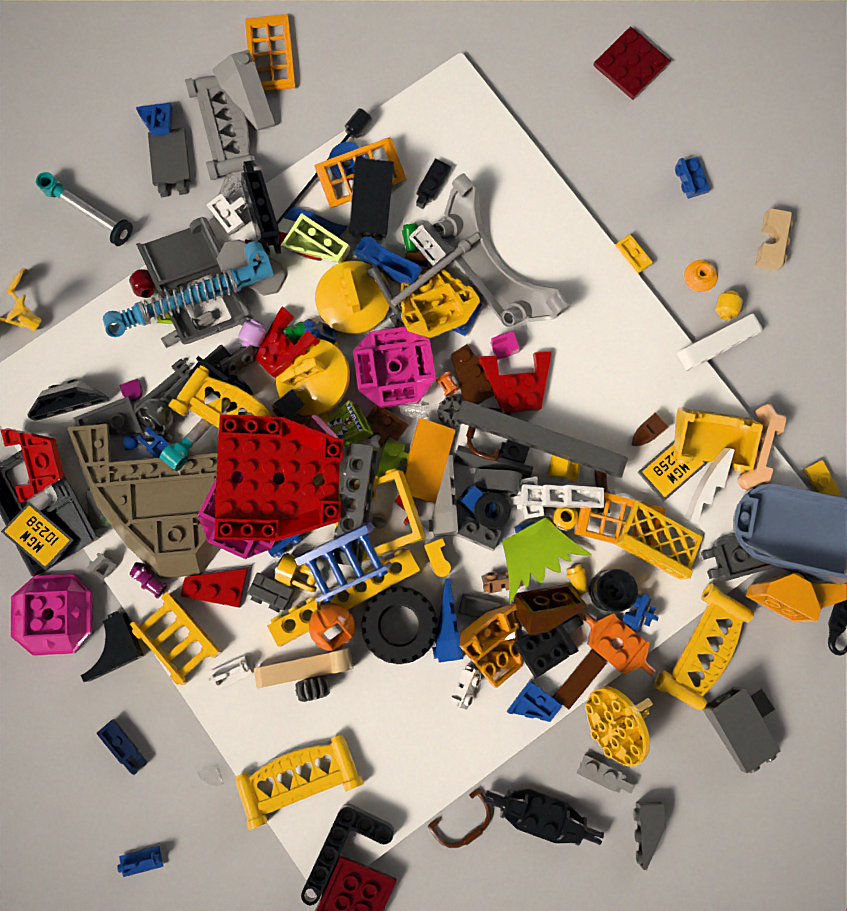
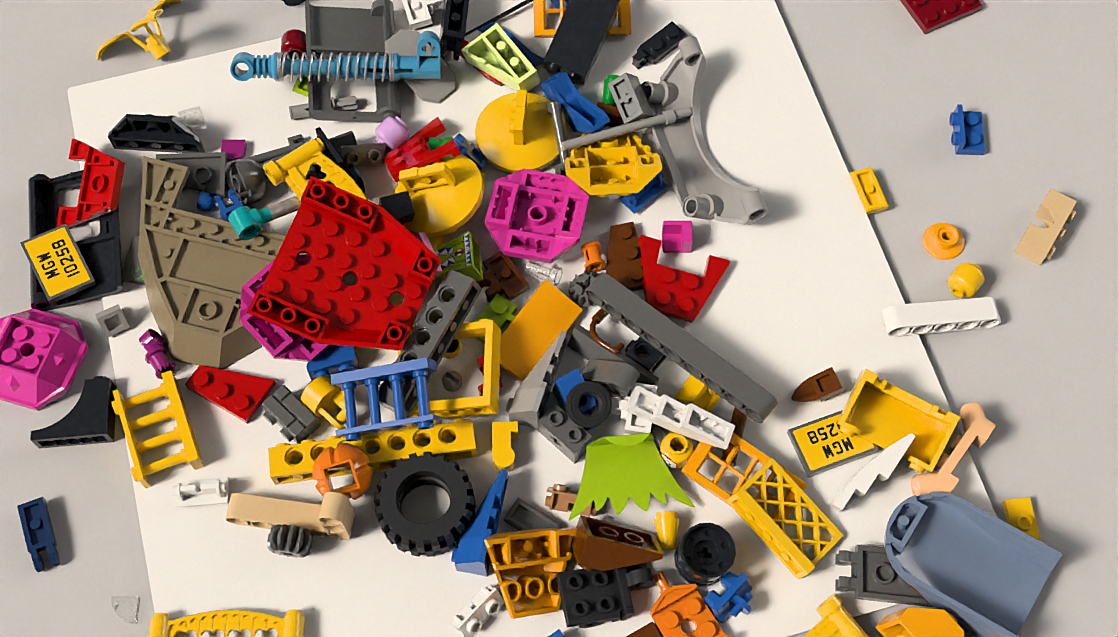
camera: 20 degrees right, 15 degrees down
none -> clear tile [178,105,207,129]

